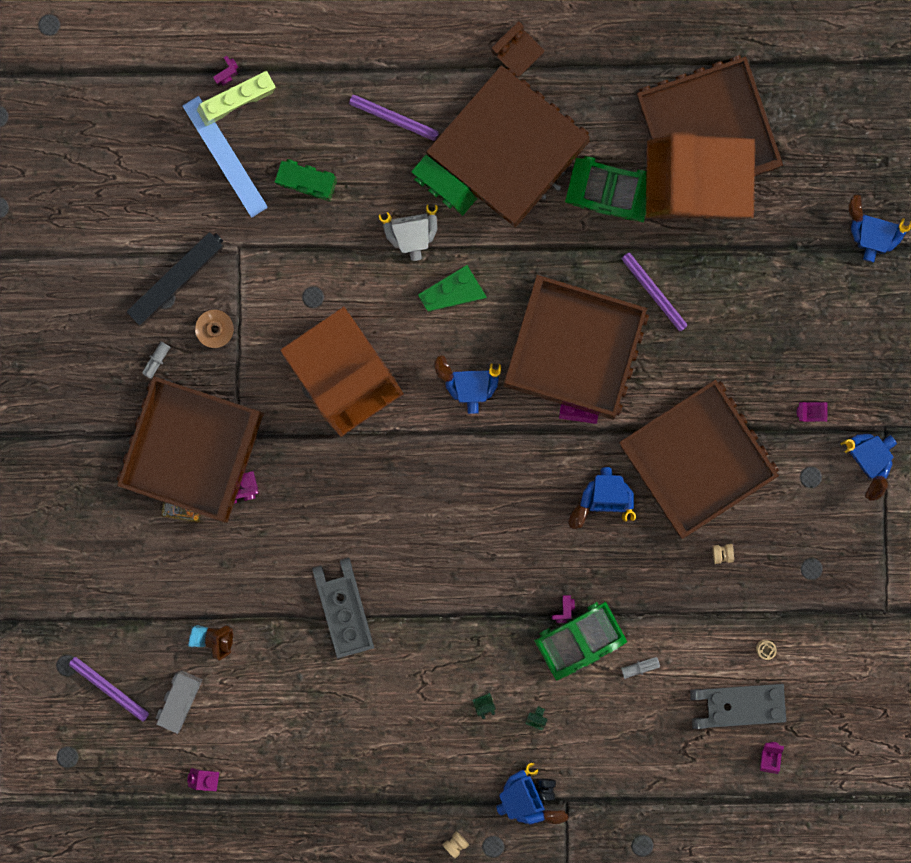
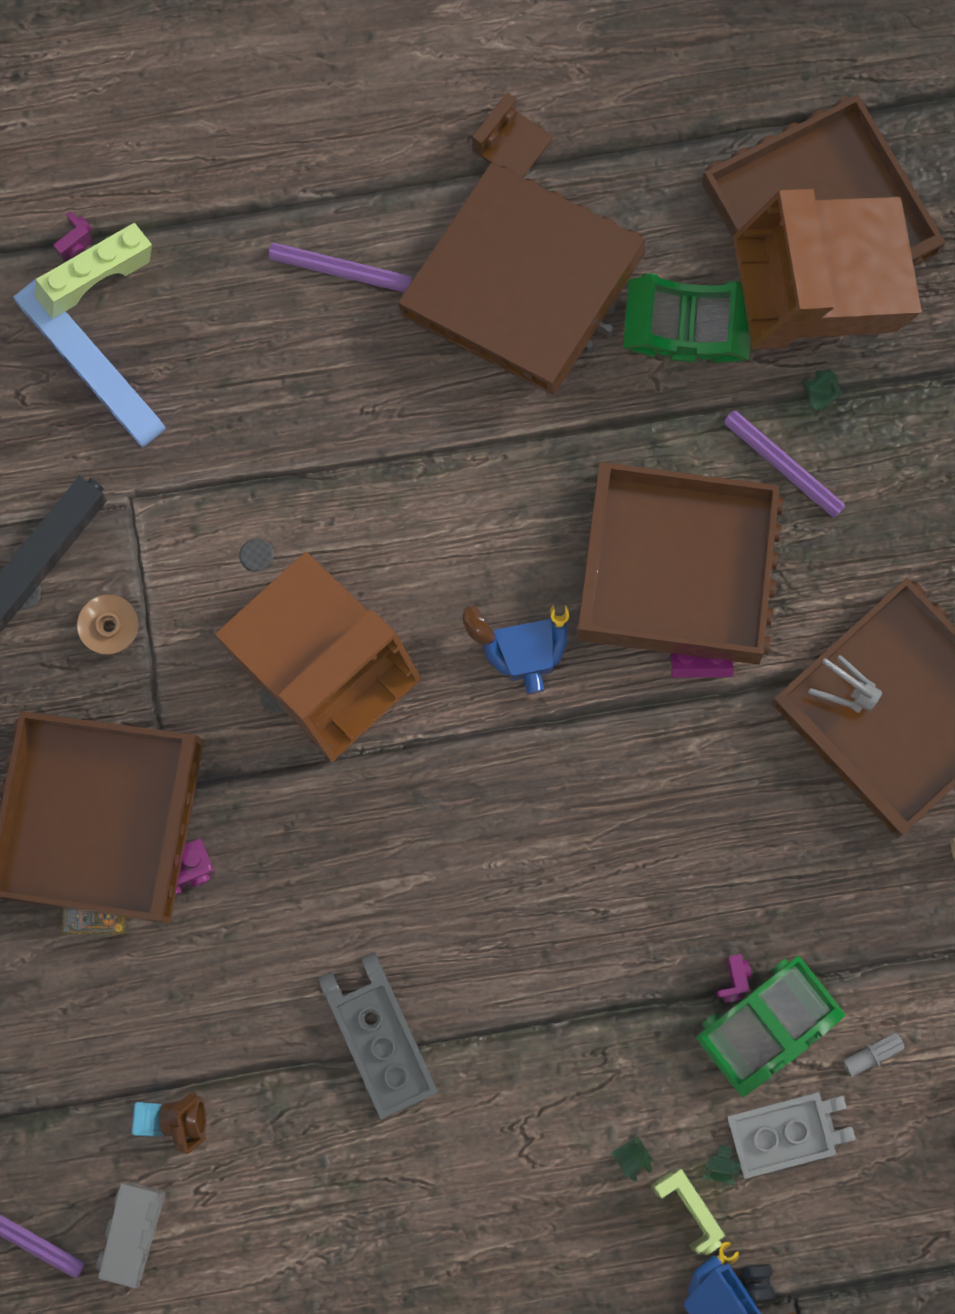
camera: 15 degrees left, 10 degrees down
light grey axle [142,341,171,379] -> none
green wedge [275,159,337,202] -> none
light grey torso [379,204,438,261] -> none
green wedge [412,155,477,216] -> none
green wedge [418,265,487,313] -> none
blue torso [568,467,636,529] -> none
none -> yellowish green panel [650,1168,725,1255]
none -> light grey tile [727,1092,856,1179]
none -> clear green tile [803,369,842,411]
none -> light grey plant [808,655,882,713]

